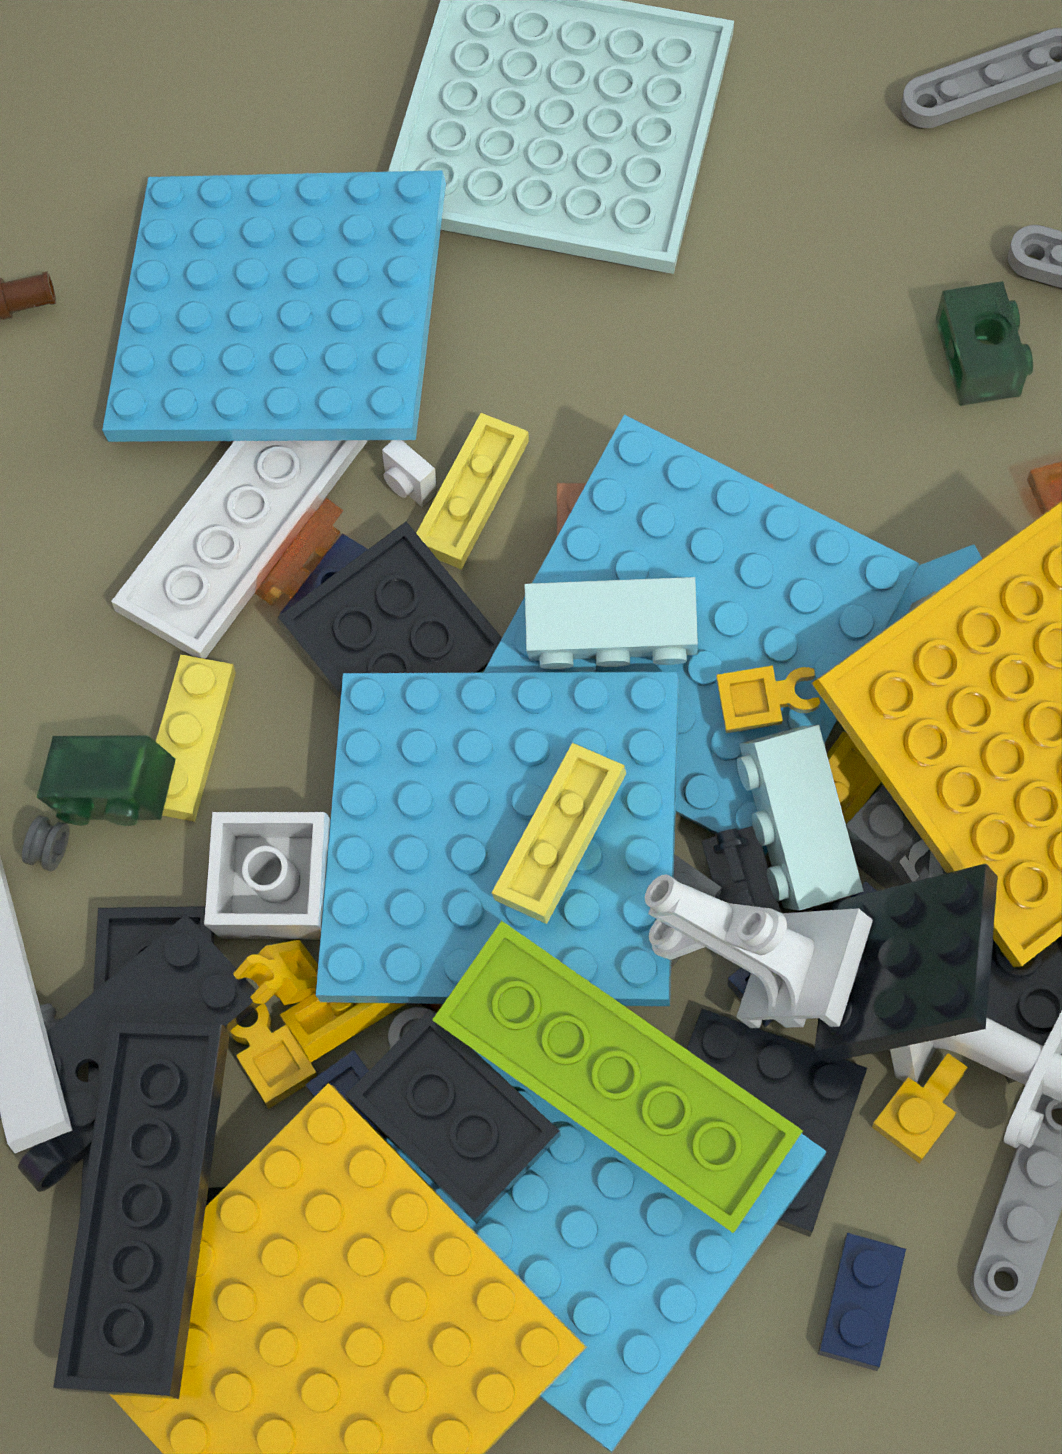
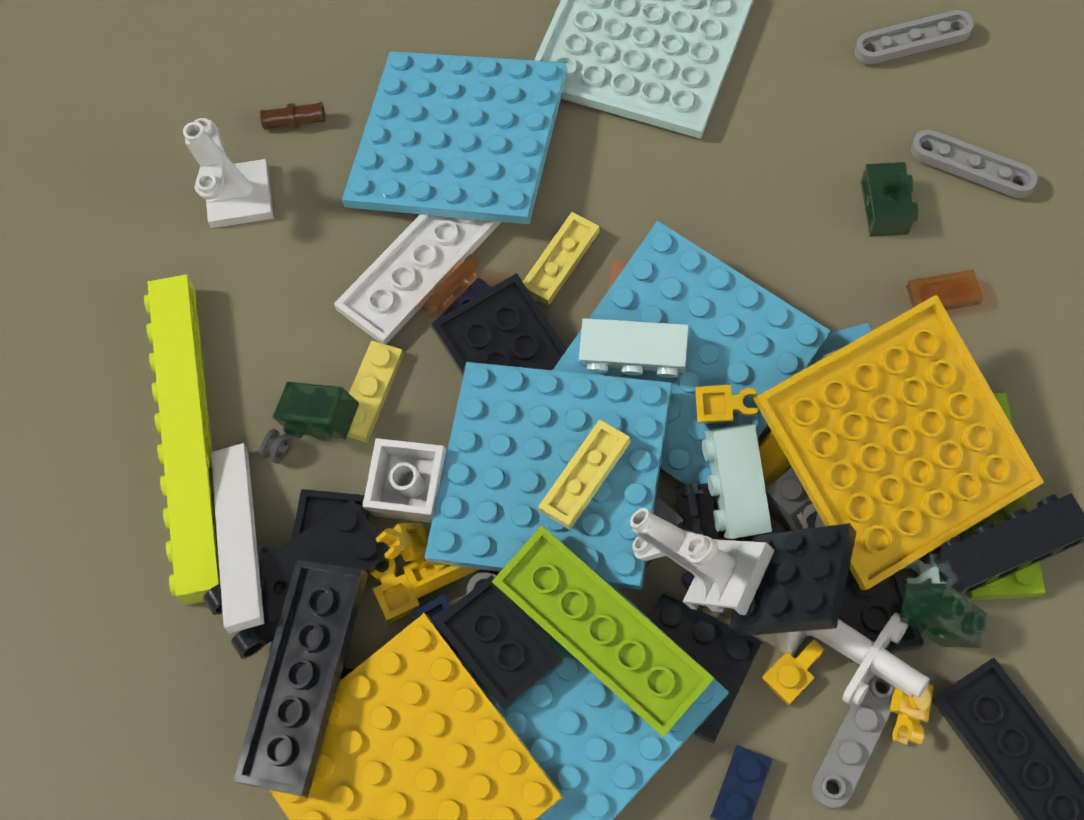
camera: 10 degrees right, 0 degrees up
white plate [382,440,437,507] -> none

